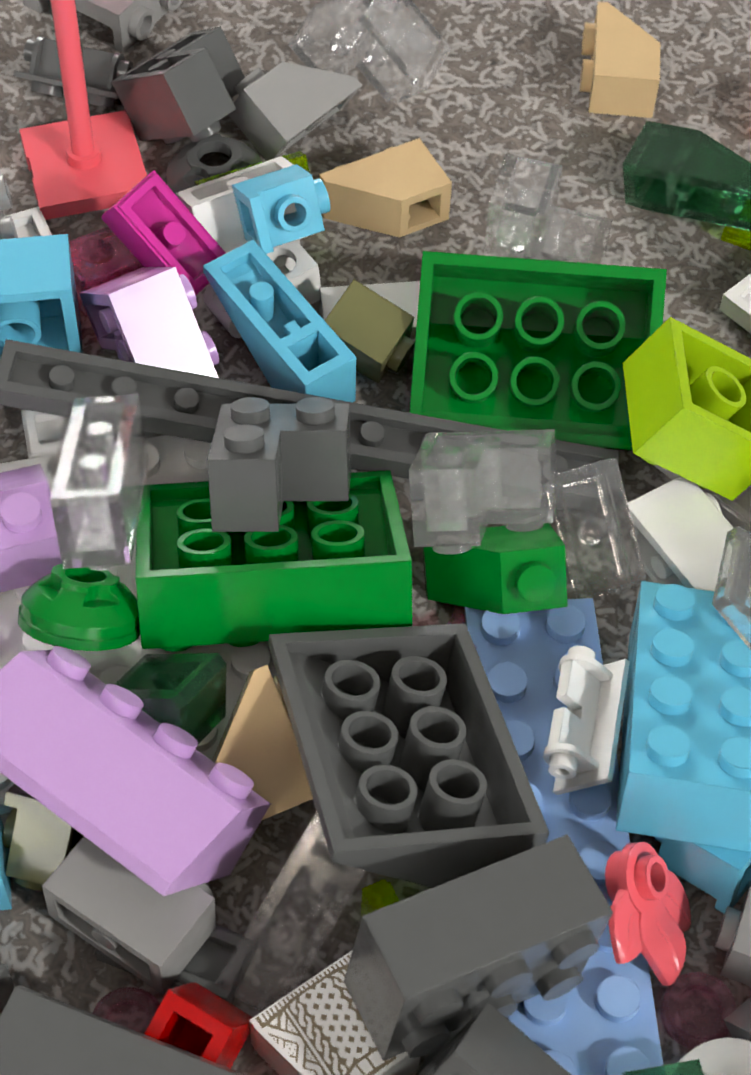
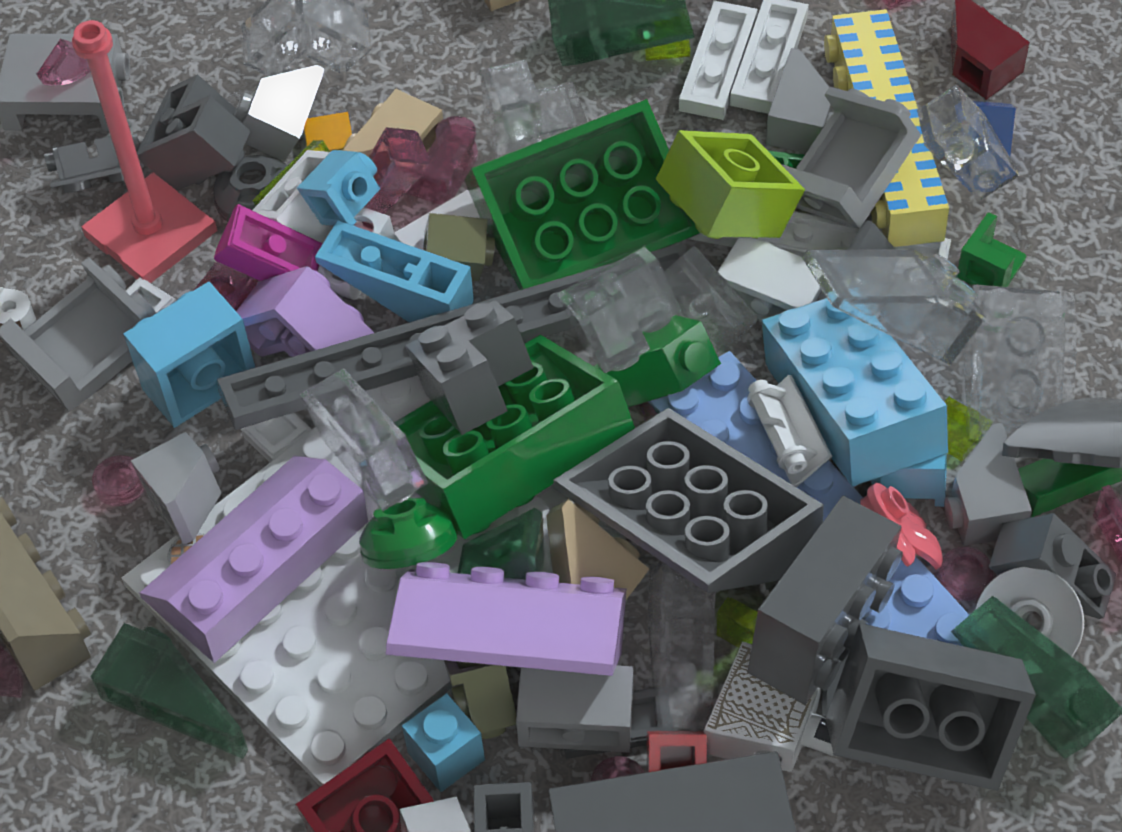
camera: 25 degrees left, 0 degrees up
none -> light orange tile [304,112,352,152]
none -> clear pink slope [362,127,431,228]
none -> clear pink leg [403,116,478,205]

